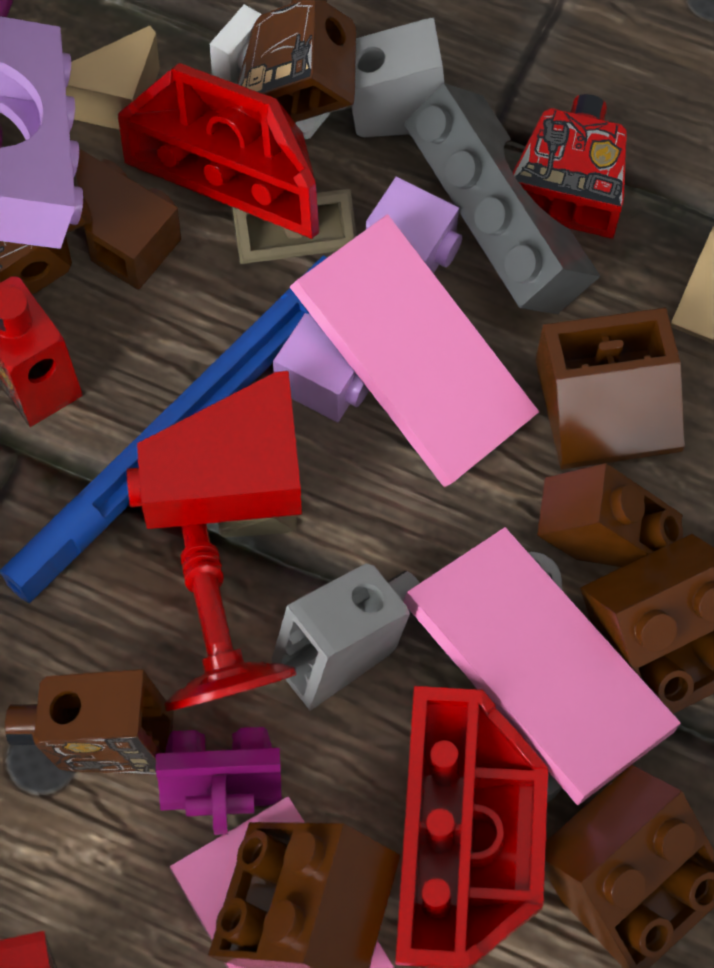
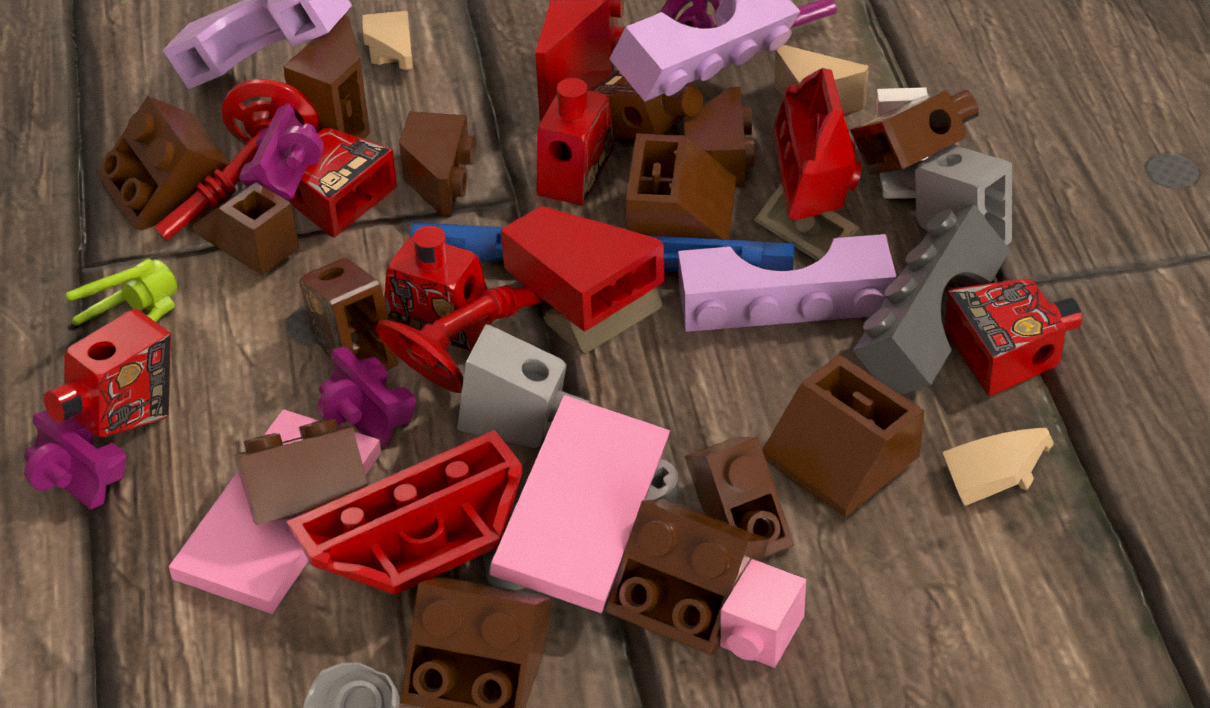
camera: 60 degrees right, 20 degrees down
bright pink tile [290,214,539,488] -> none
none -> red torso [384,226,492,351]
none -> reddish brown slope [626,133,736,240]

